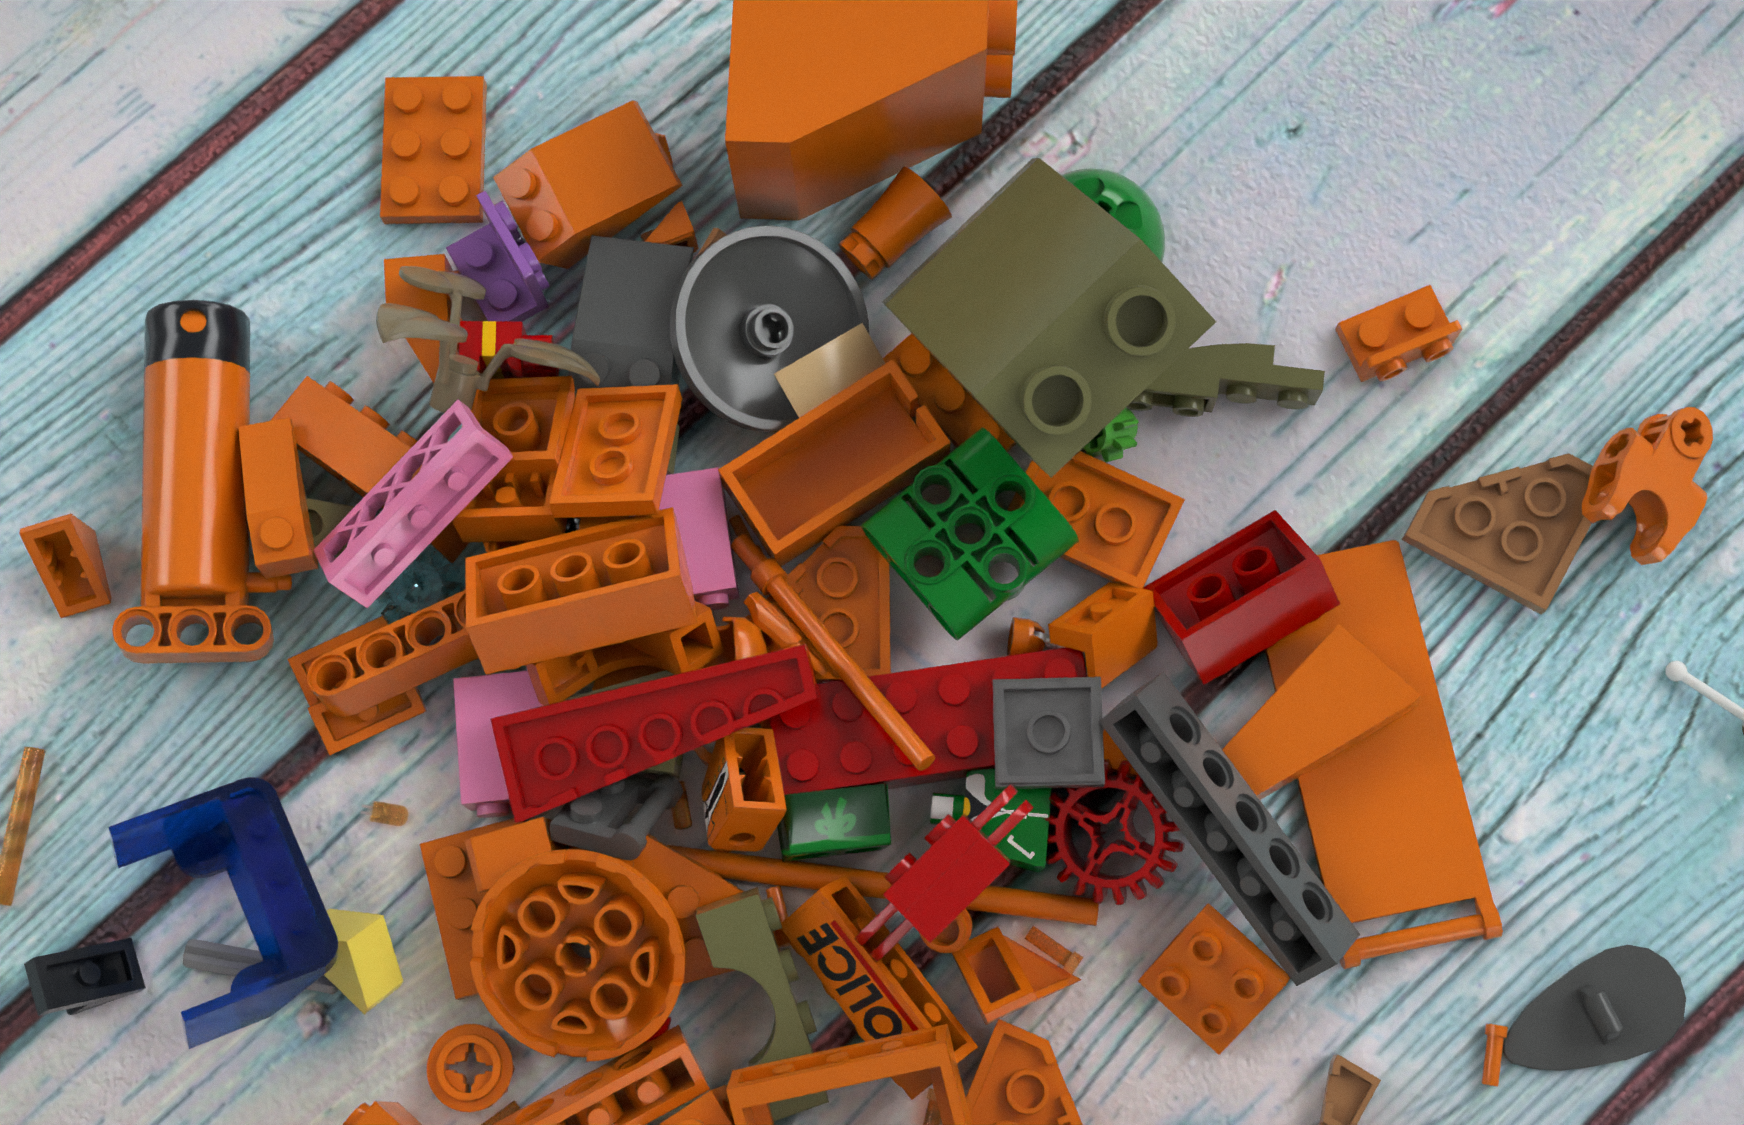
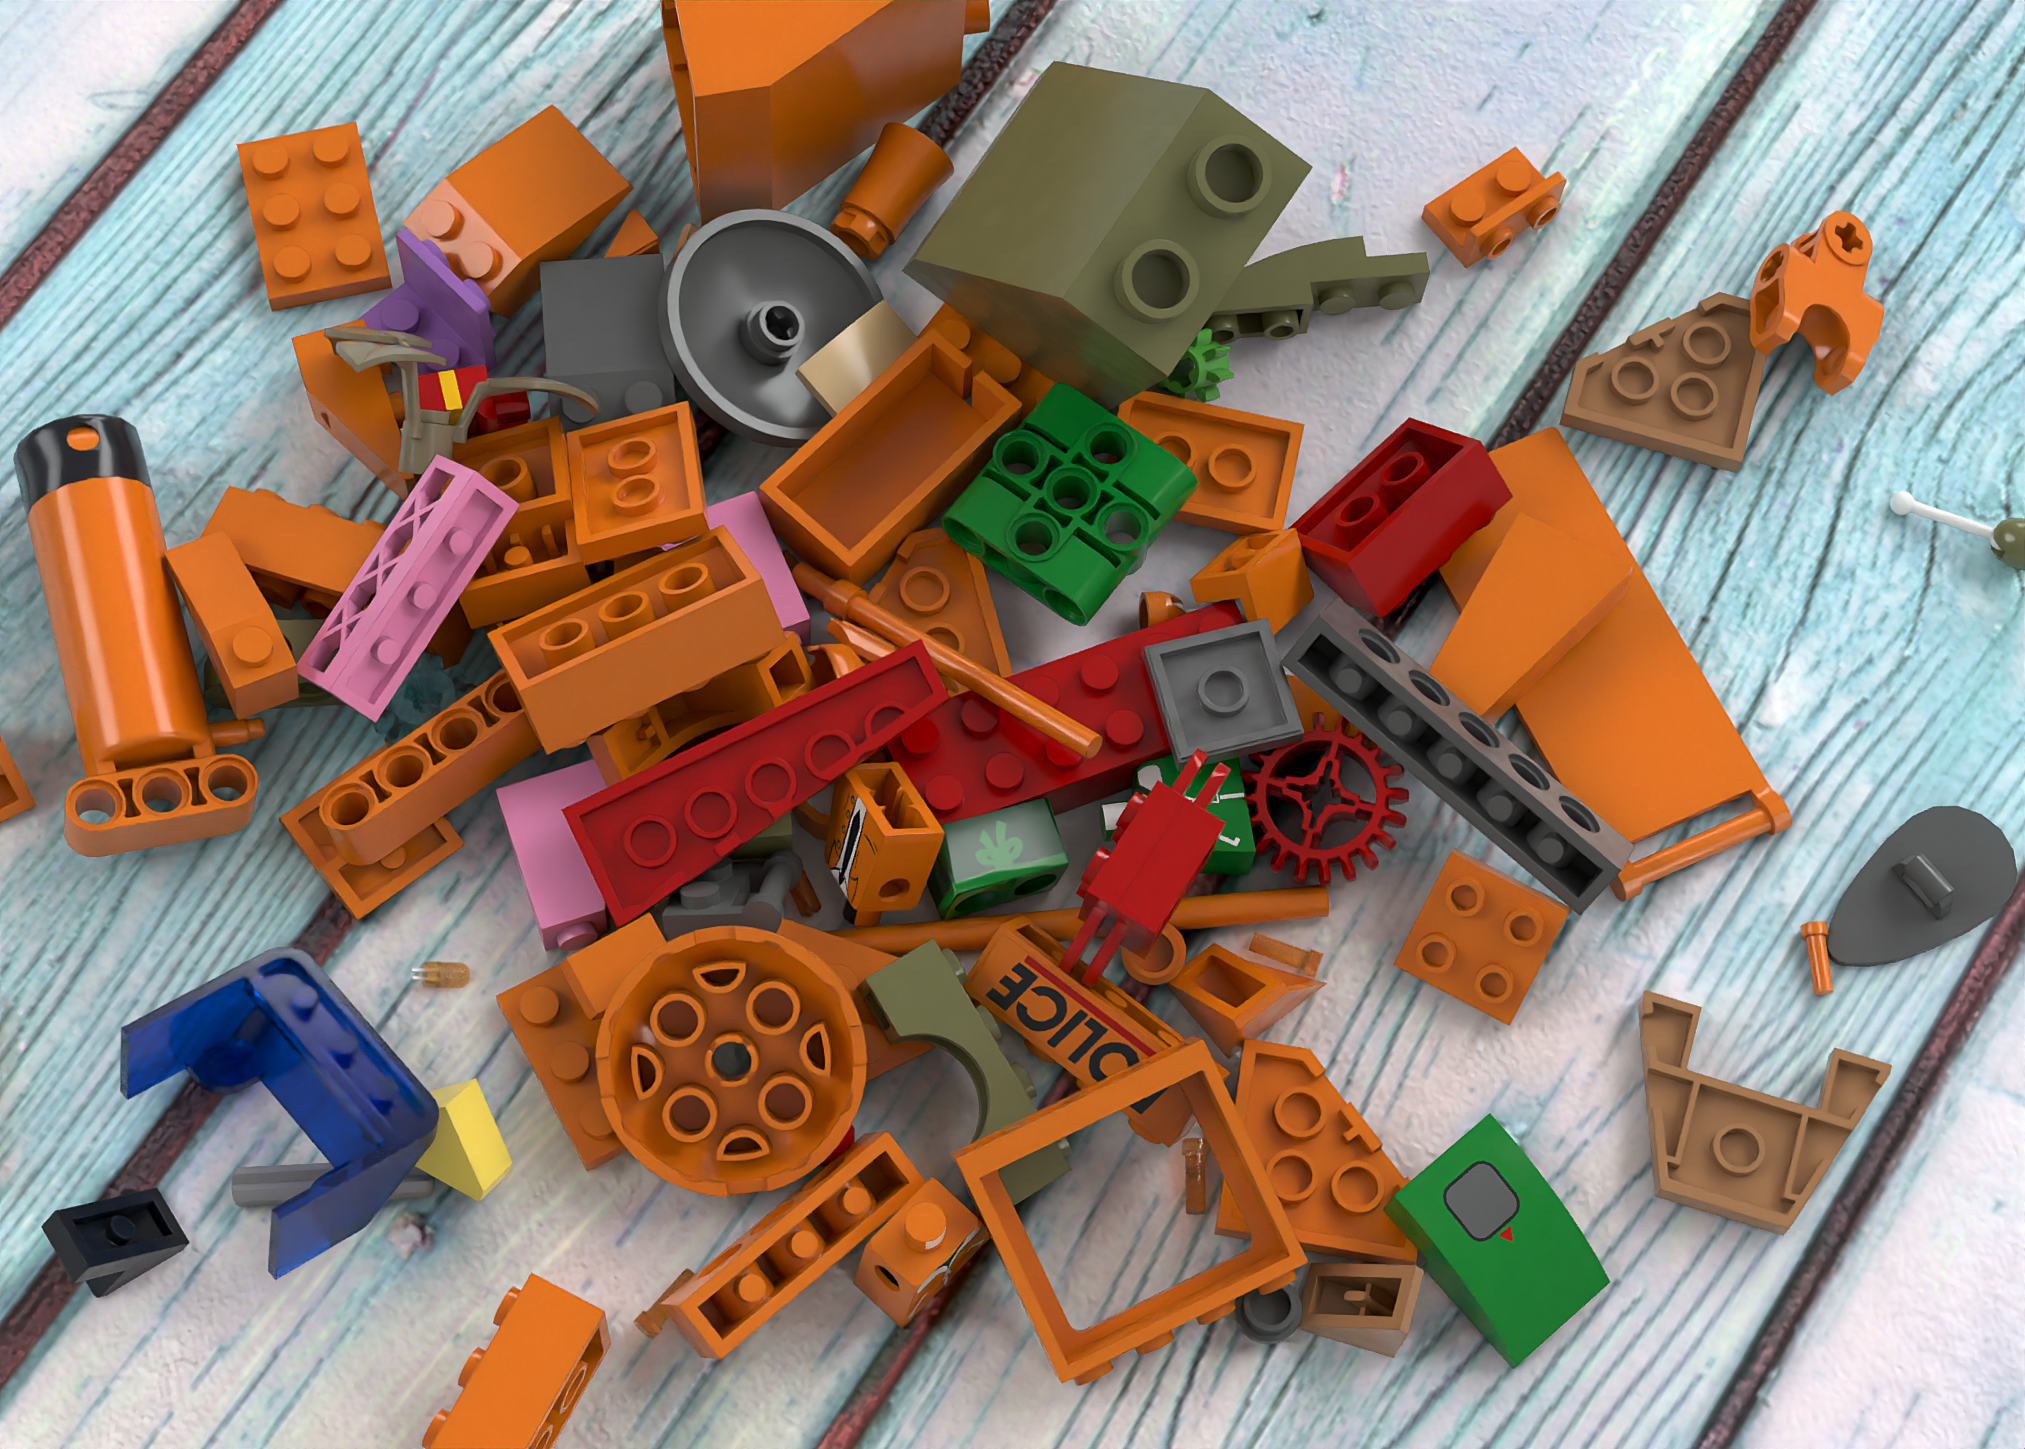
camera: 25 degrees left, 10 degrees down
orange gear [427,1024,515,1112] -> none

